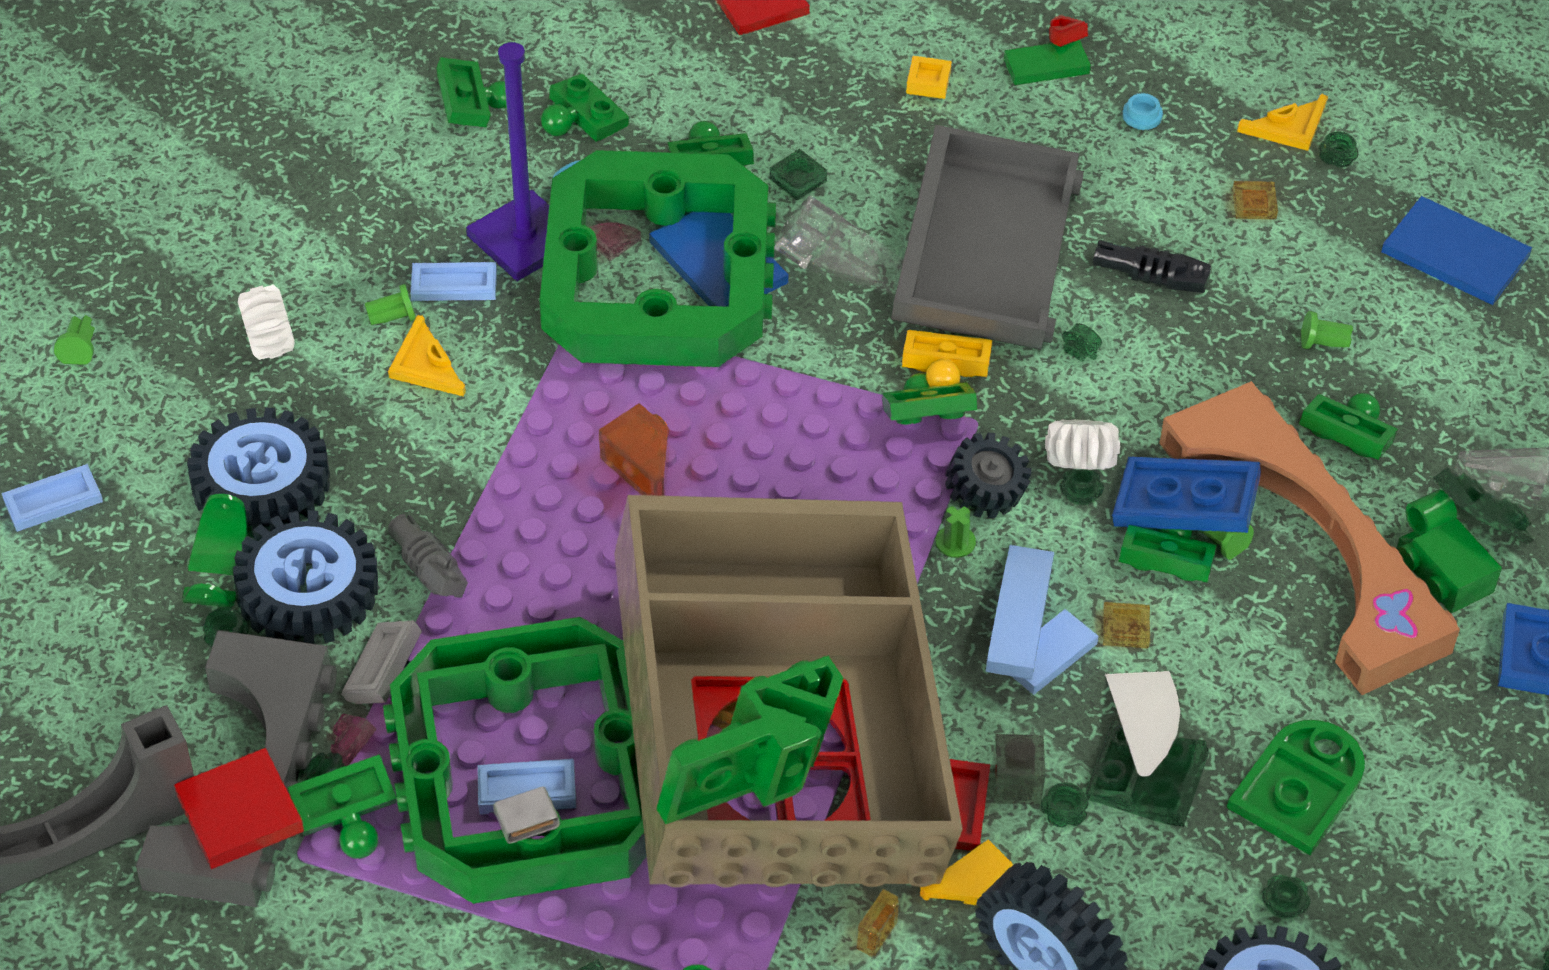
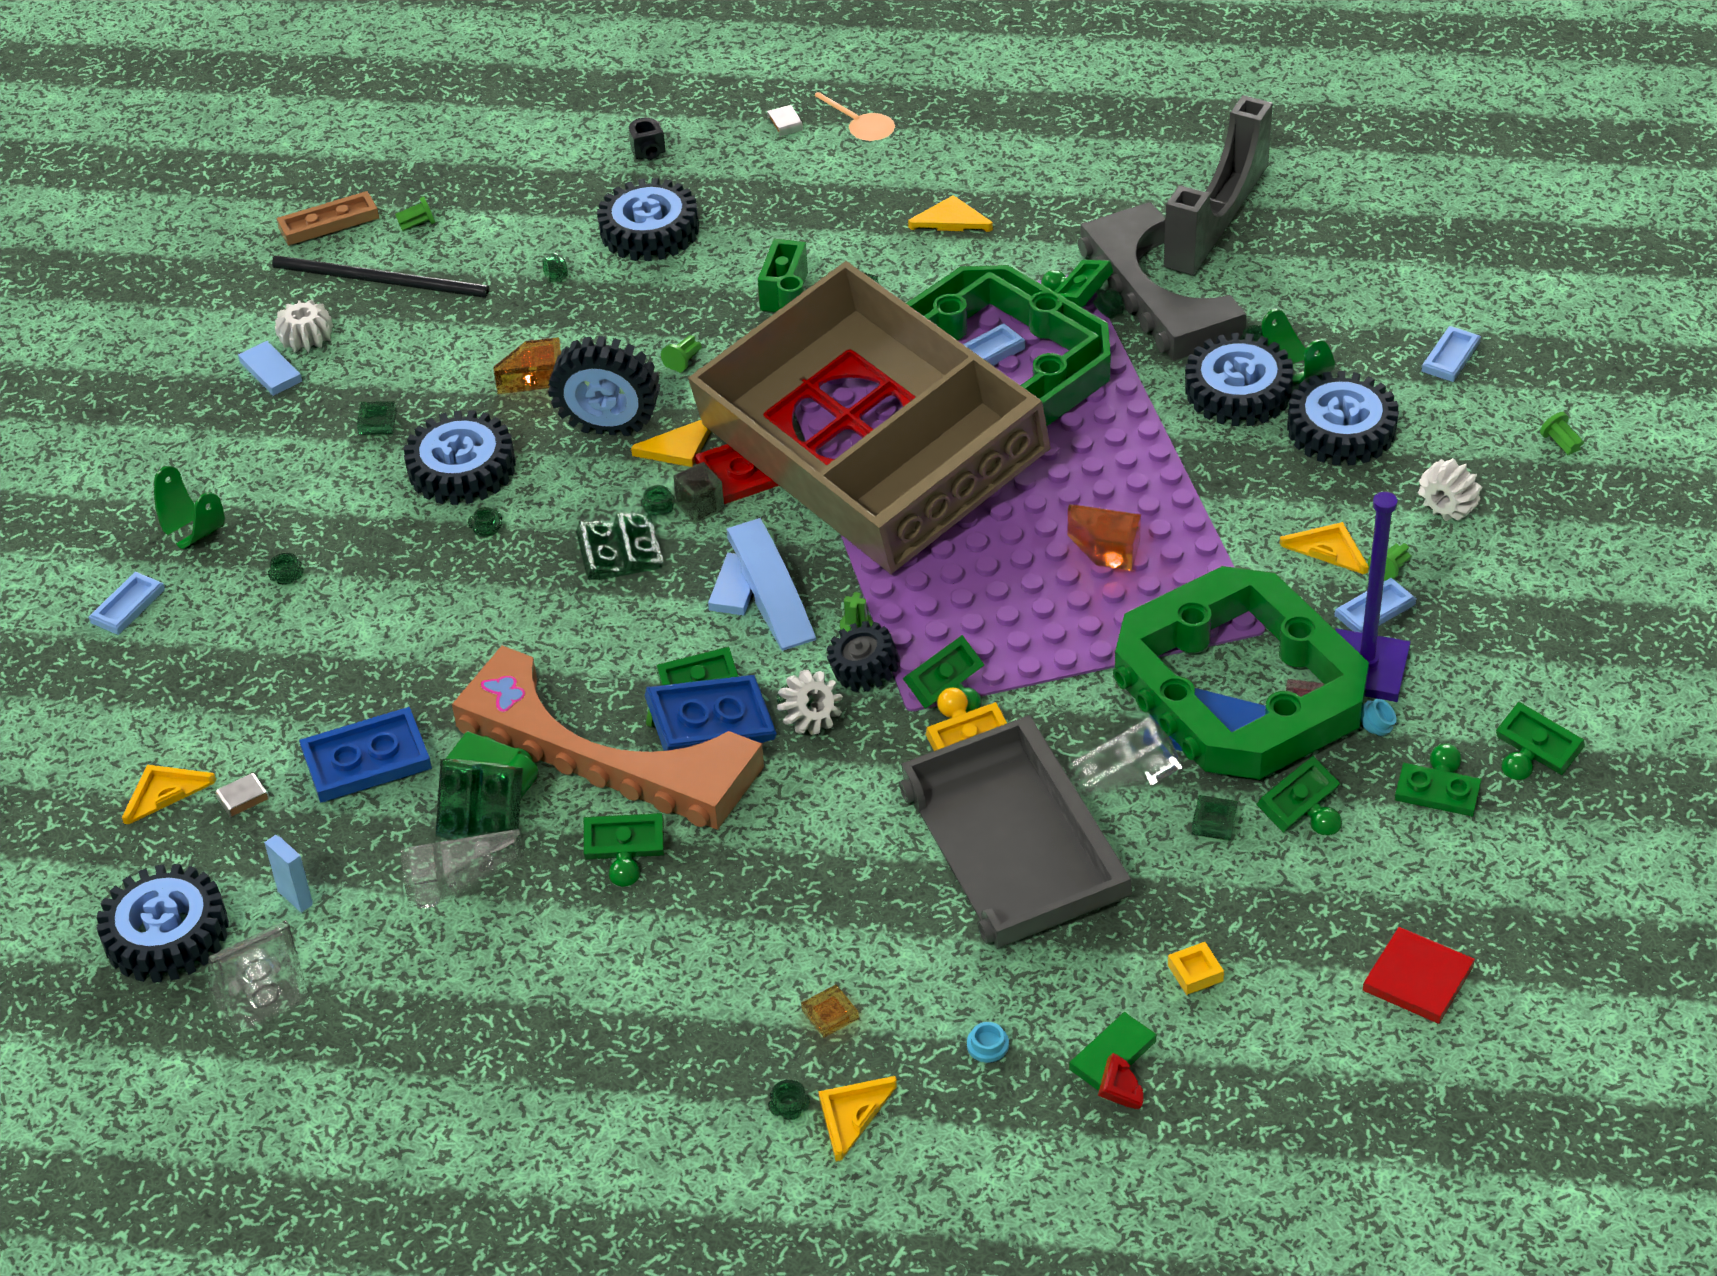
camera: 150 degrees right, 5 degrees down
red tile [174,748,304,869] -> none
clear pink tile [330,713,377,766] -> none
light grey tile [341,621,422,704] -> none
dark grey hinge [388,514,468,598] -> none
flat silver piece [493,787,560,844] -> none
green piece [656,655,844,825] -> none
clear green plate [1062,323,1102,362] -> none
black hinge [1093,240,1211,293] -> none
clear orange tile [1103,602,1150,648] -> none
white sticker [1105,671,1180,776] -> none
green tile [1226,720,1365,856] -> none
bright green piece [1301,311,1353,350] -> none
blue tile [1381,196,1532,305] -> none

